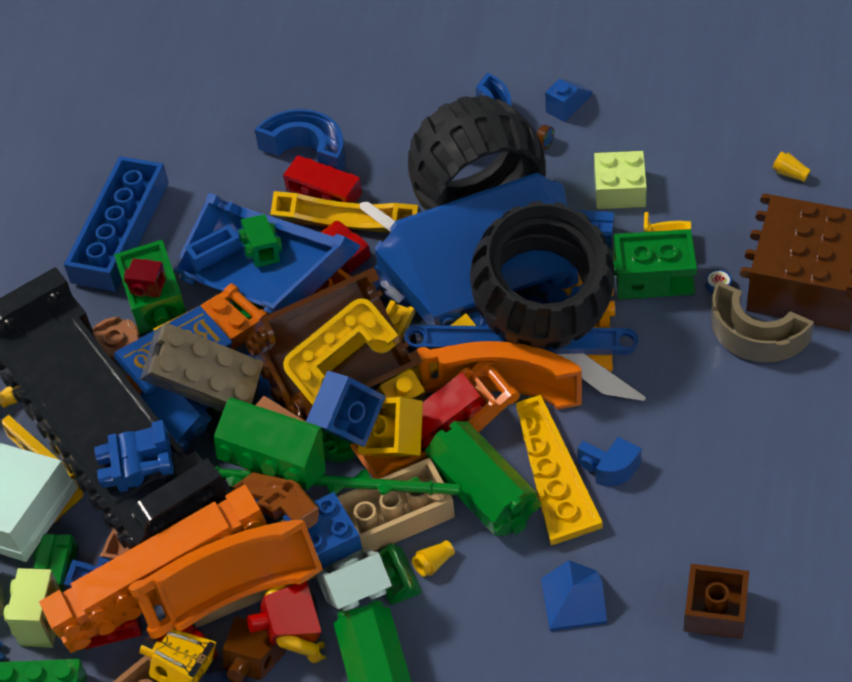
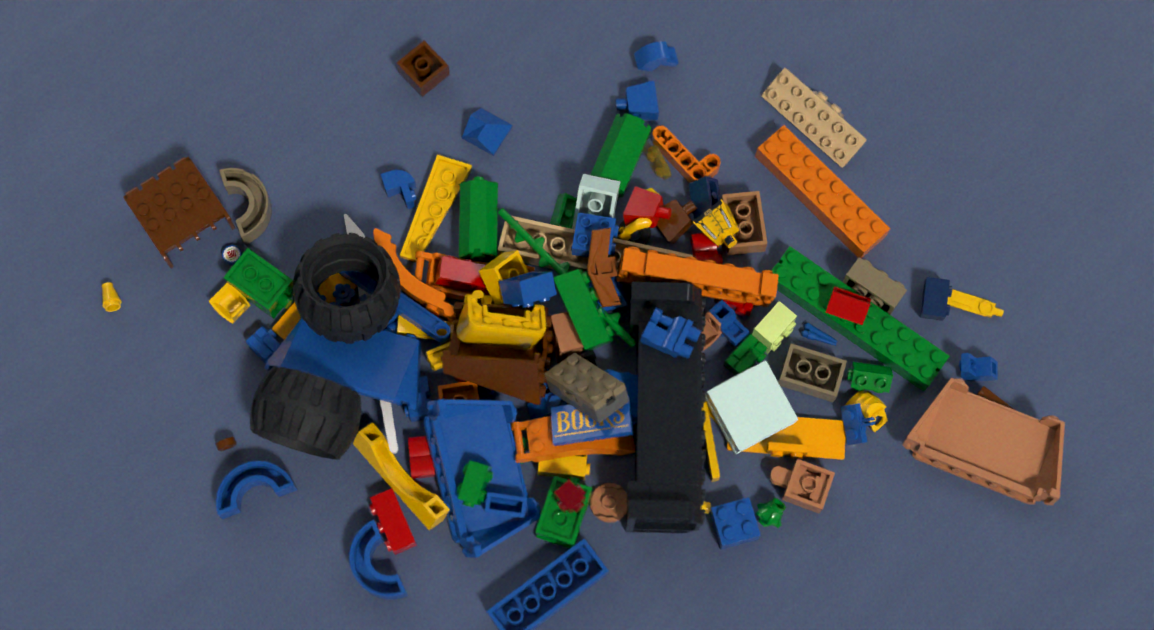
camera: 150 degrees left, 20 degrees up
orange windscreen [129,520,323,639] -> none
yellow cone [412,540,455,577] -> none
blue slope [545,79,593,122] -> none
yellowish green brick [594,151,646,209] -> none

